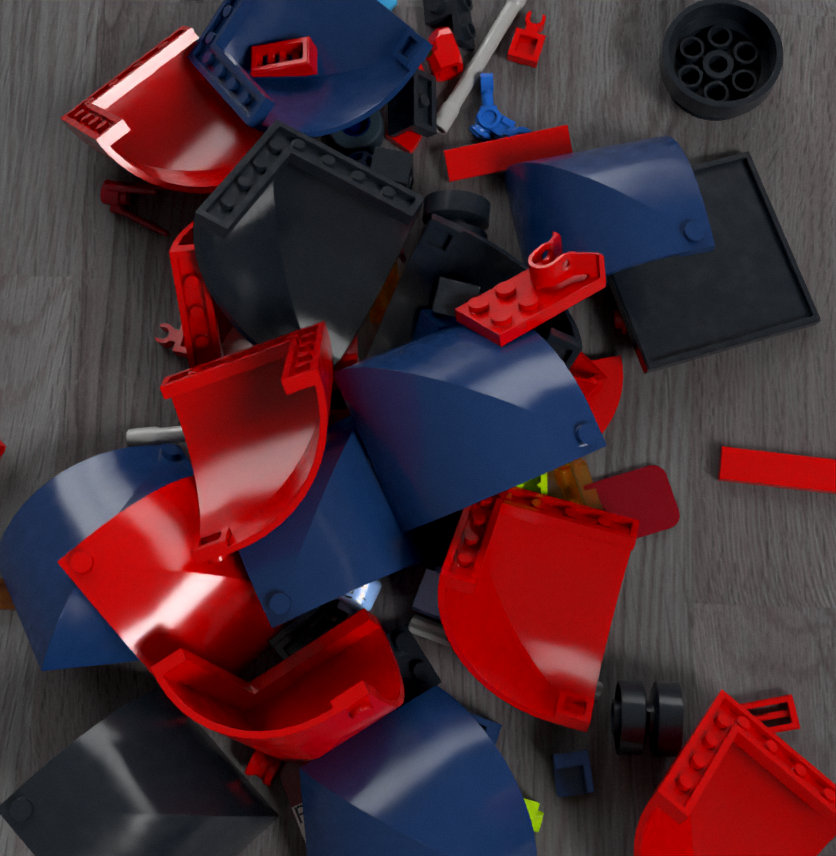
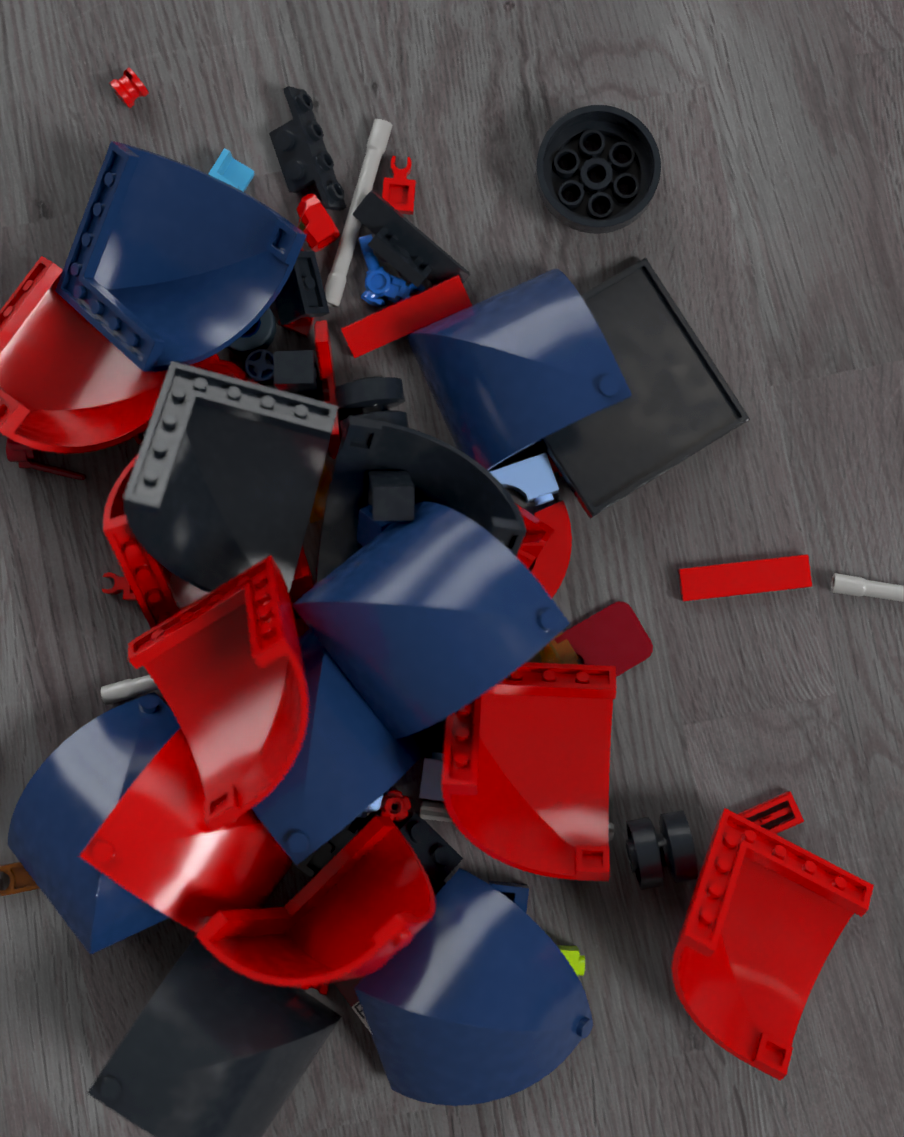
camera: 20 degrees left, 10 degrees up
red slope [250,36,318,77] -> none
red plate [455,232,606,347] -> none
dark blue panel [551,750,595,797] -> none
none -> red tile [314,320,341,459]
none -> black bracket [353,190,470,288]
none -> red plate [379,790,411,822]
none -> light blue arch [490,453,559,506]

